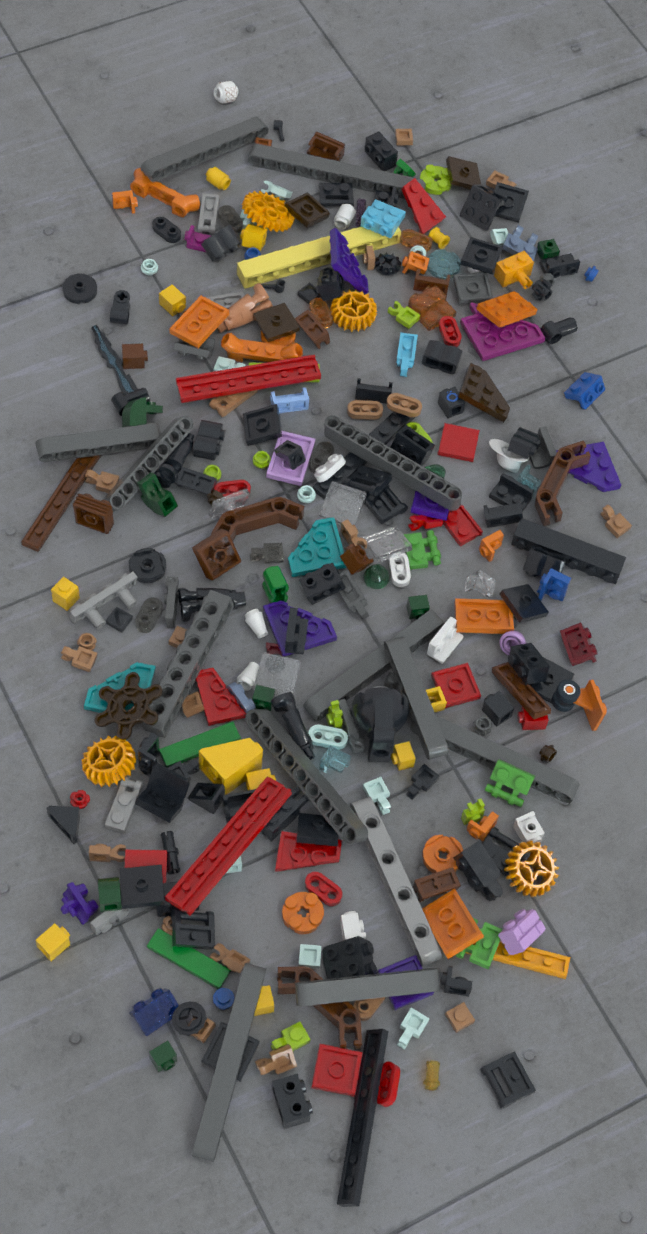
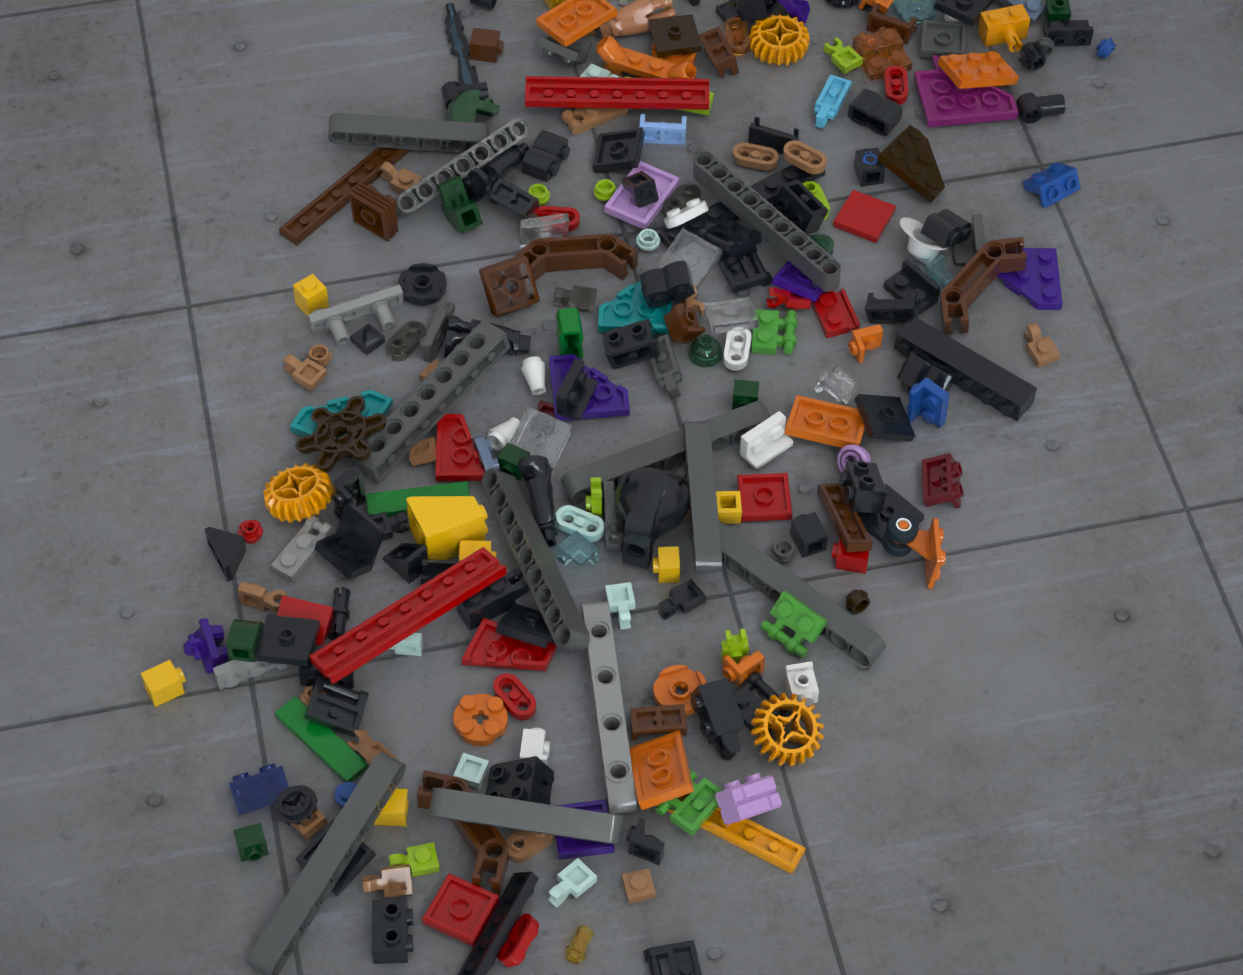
camera: 20 degrees right, 5 degrees down
none -> black brick [640,261,695,308]

